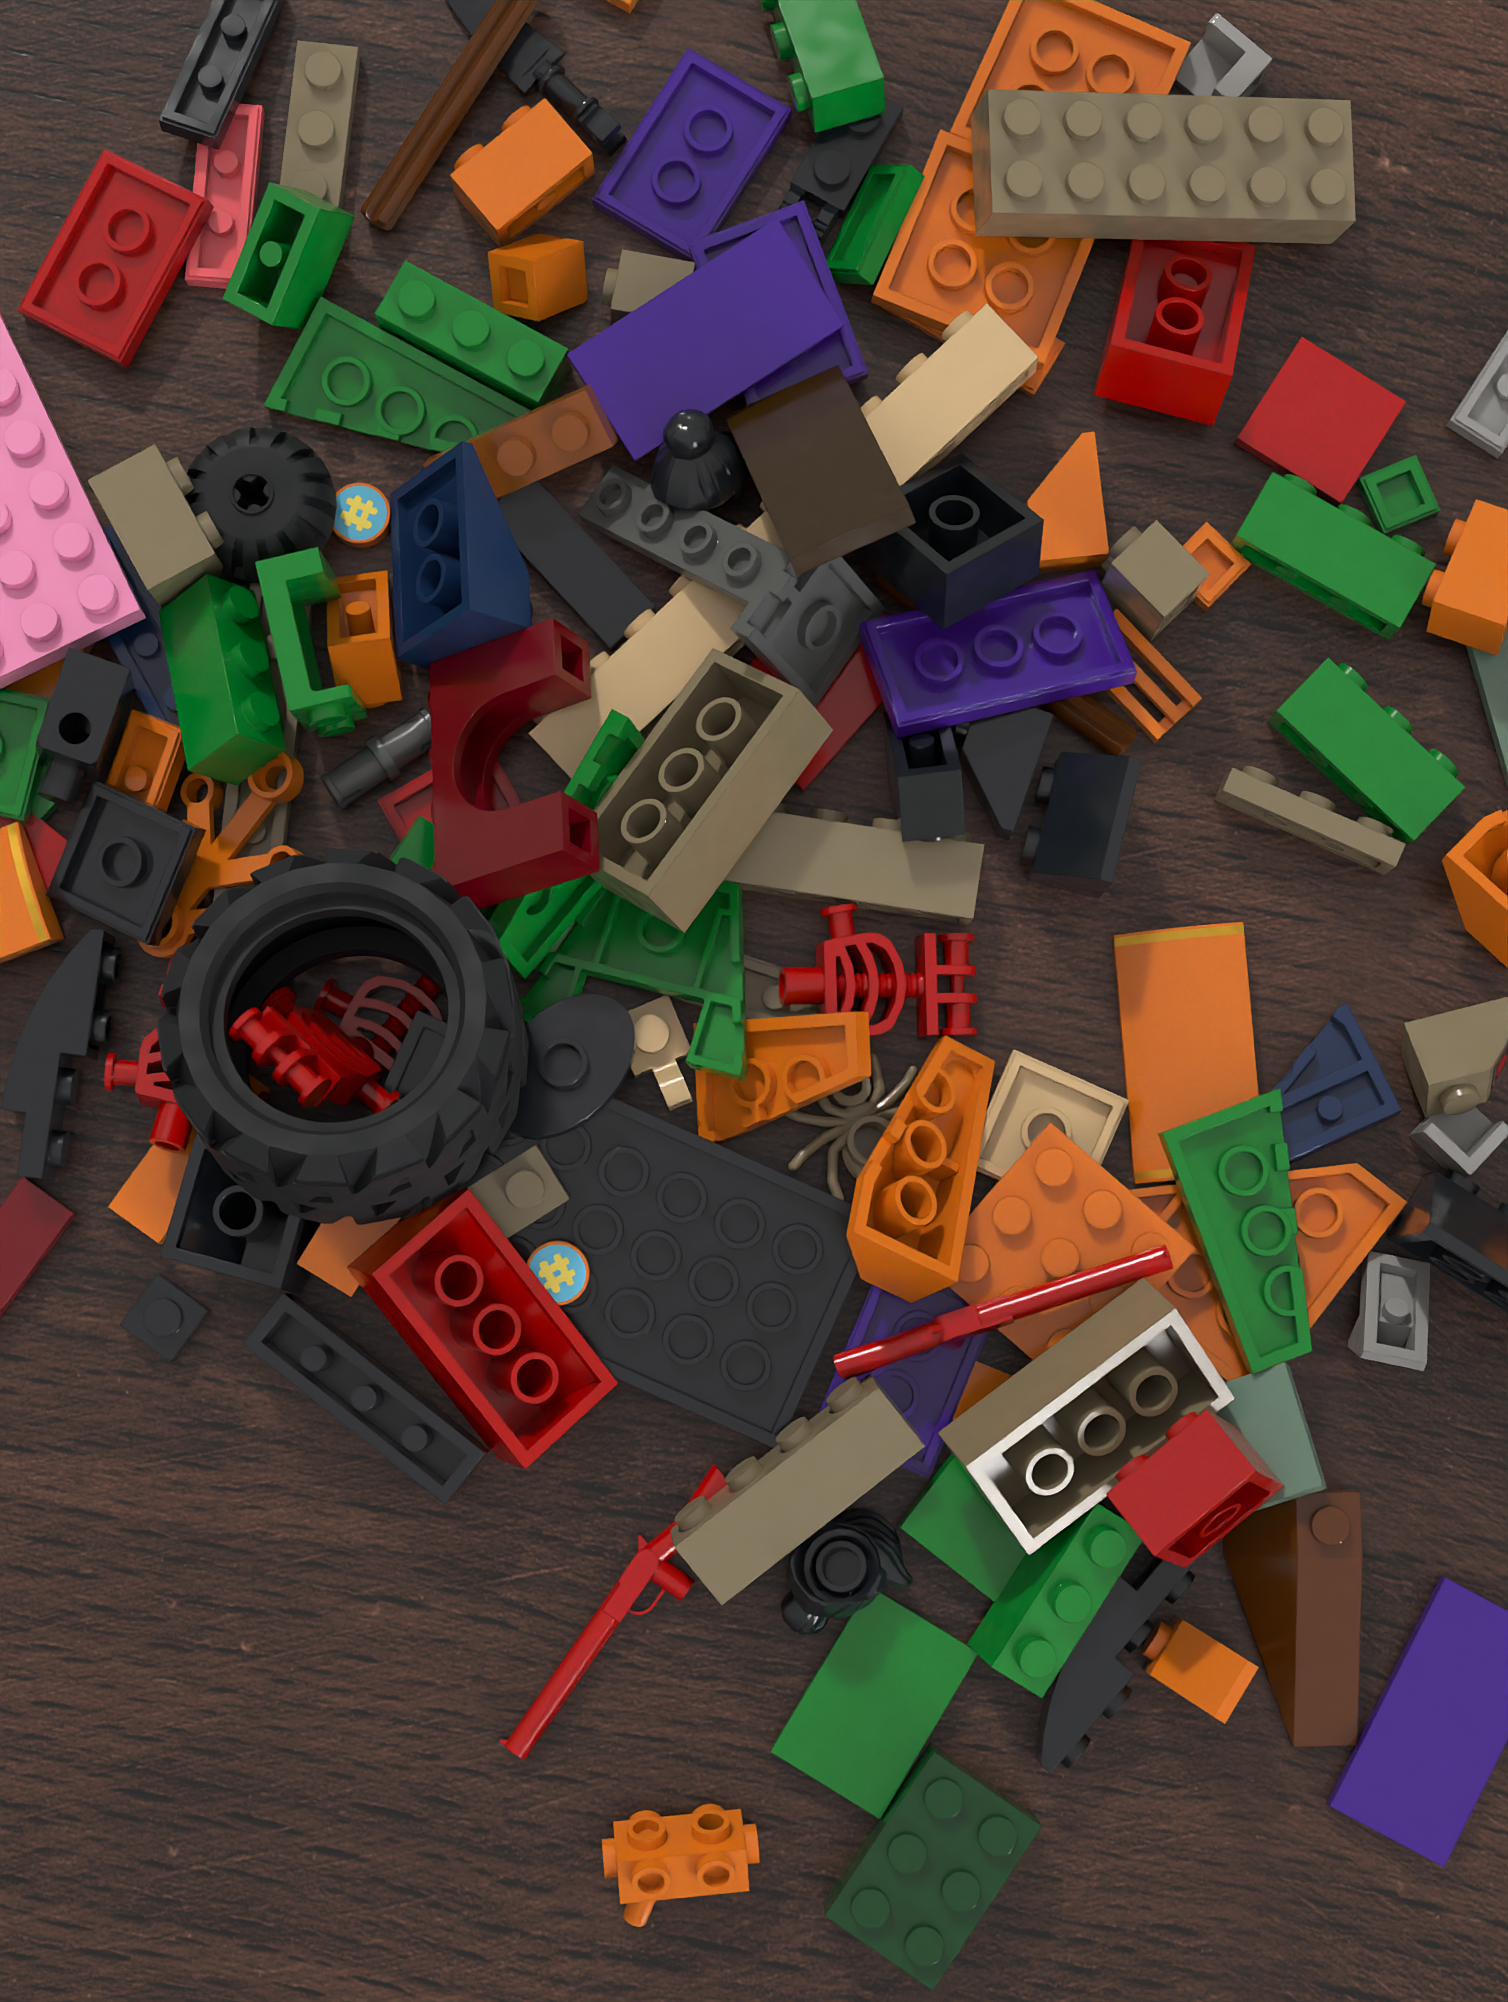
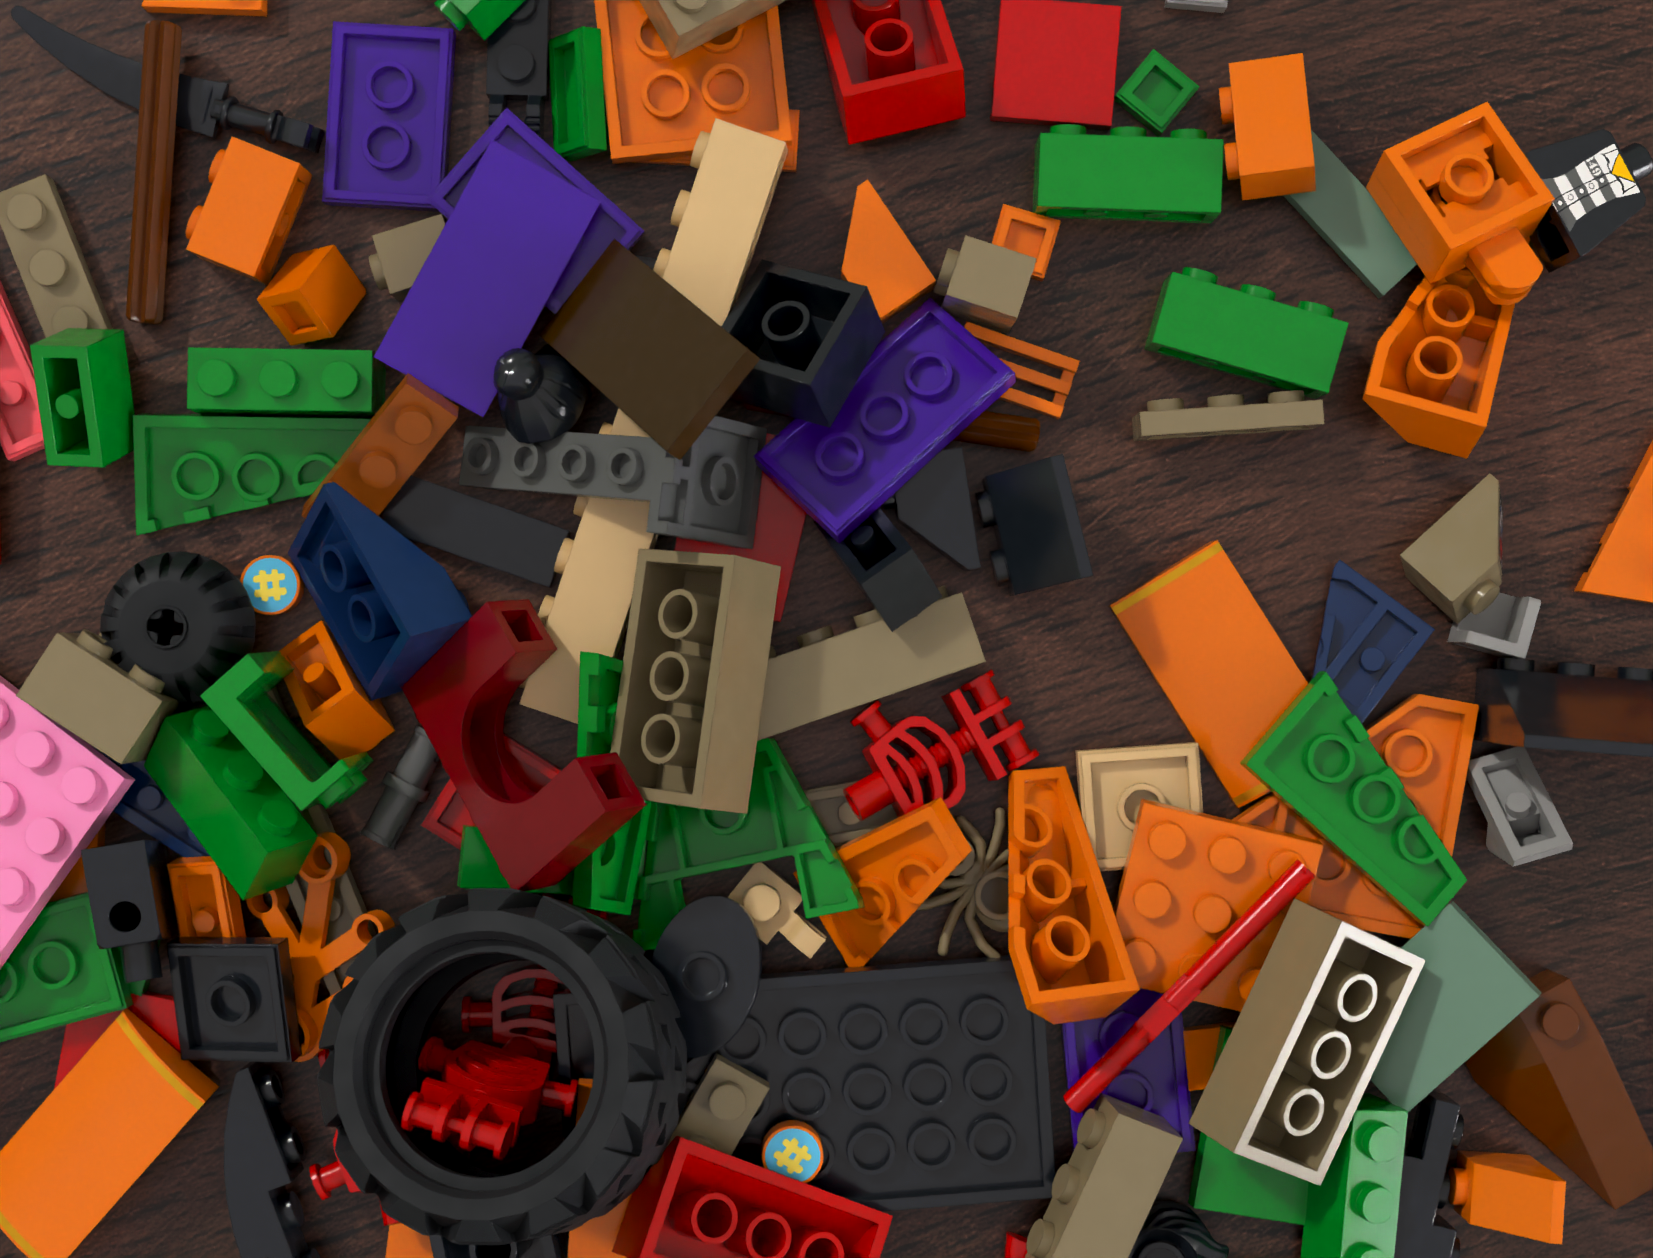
camera: 25 degrees left, 5 degrees up
red brick [1106,1409,1284,1568] -> none

